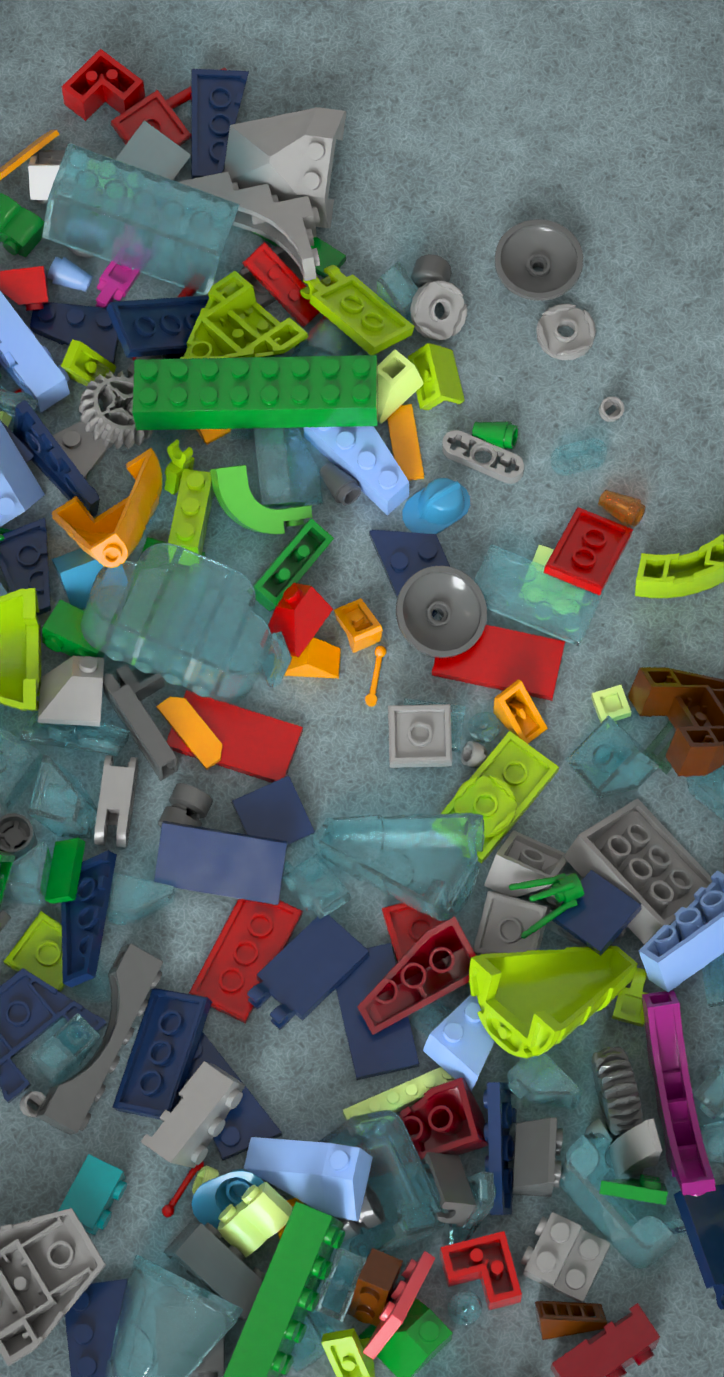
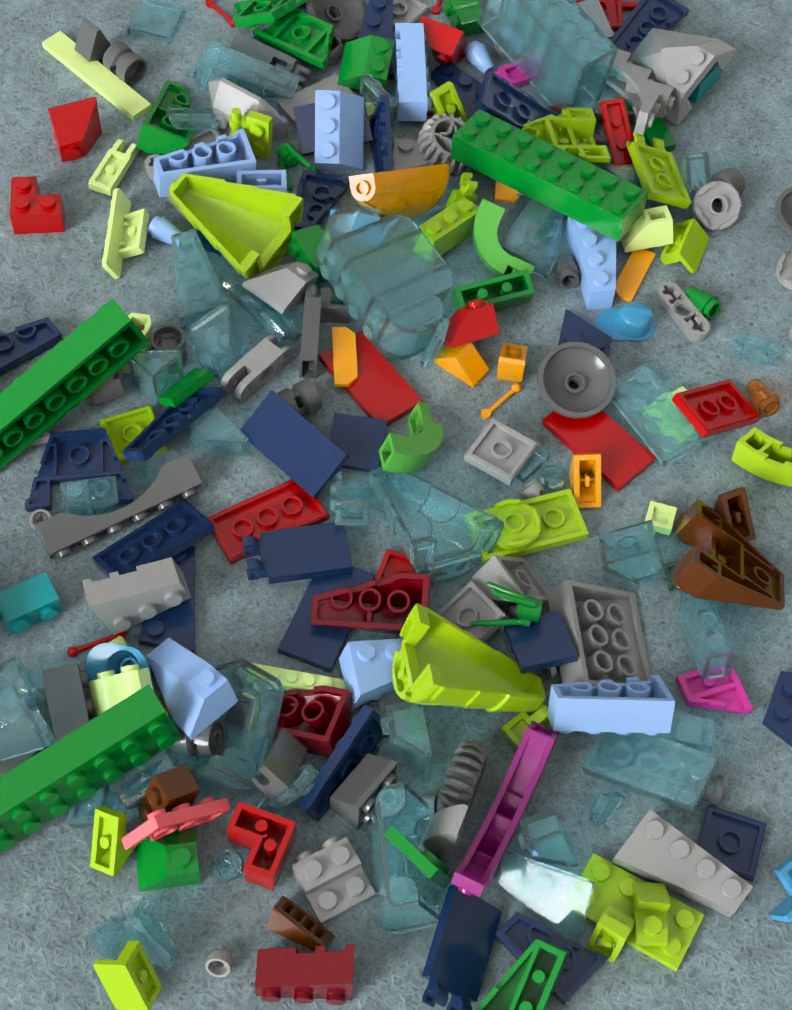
camera: 30 degrees right, 10 degrees down
none -> bright green arch [379,401,443,474]
none -> reddish brown slope [713,486,756,541]

